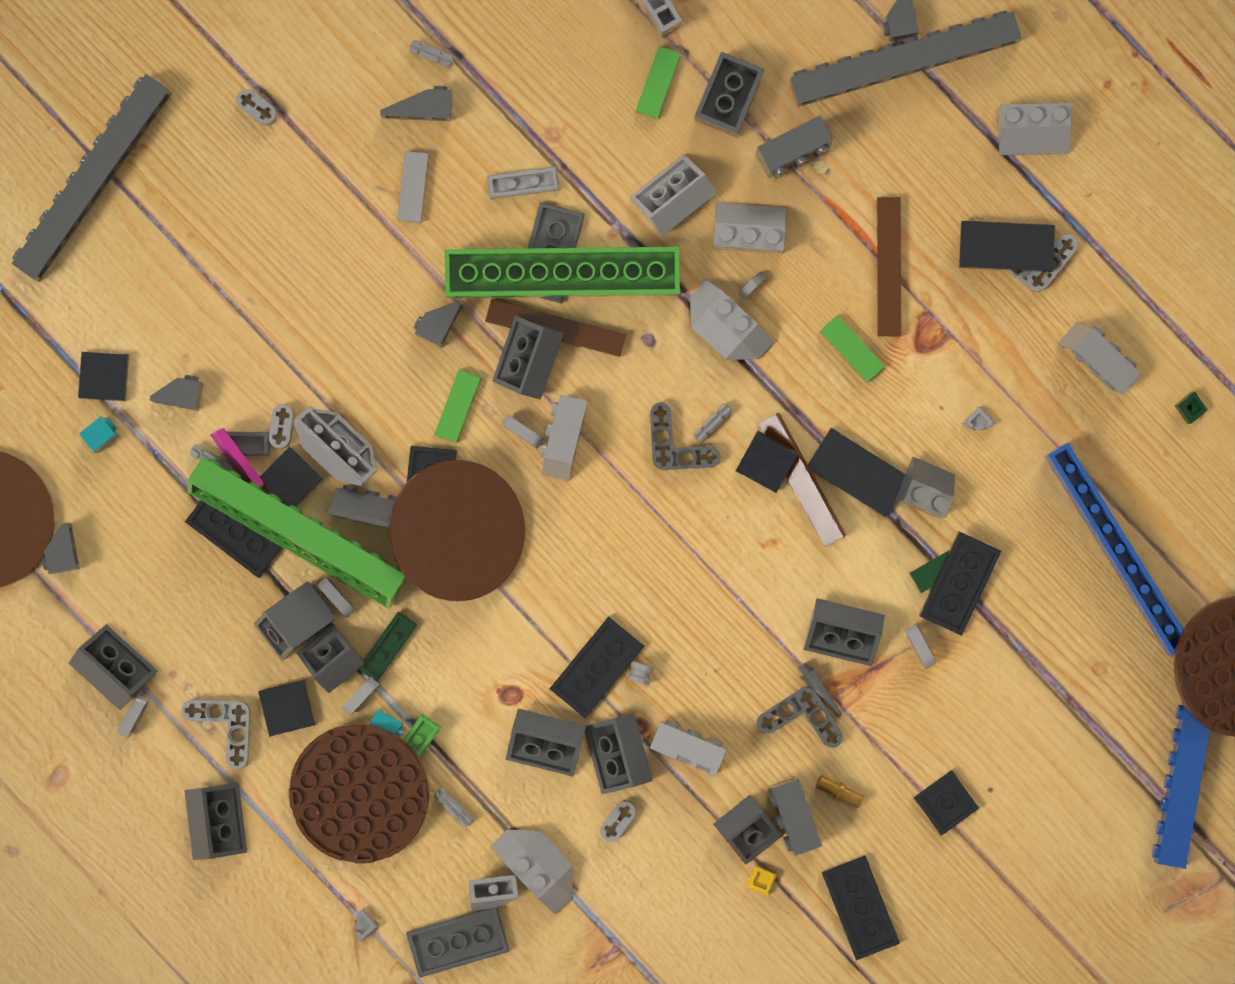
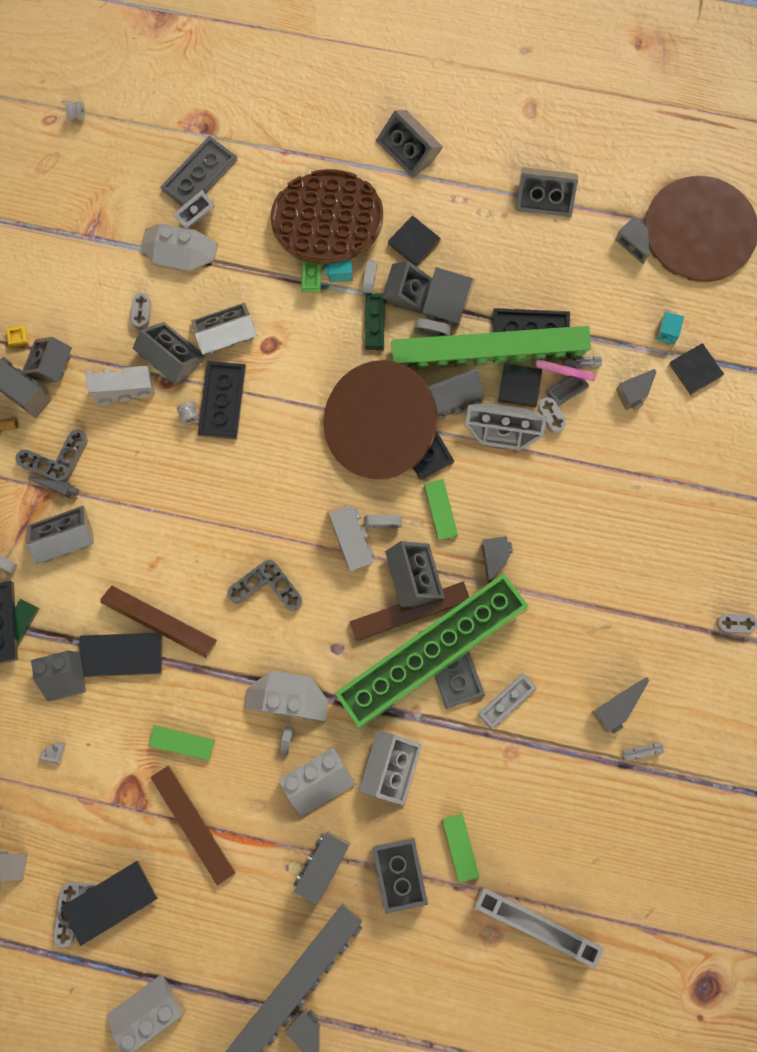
camera: 145 degrees right, 10 degrees down
light grey beam [117,694,149,738] -> none
light grey beam [181,700,251,770] -> none
light grey tile [355,908,378,942] -> none
light grey tile [397,151,429,223] -> none
light grey axle [434,788,473,827] -> none
light grey axle [694,403,732,442] -> none
black tile [735,430,798,493] -> none

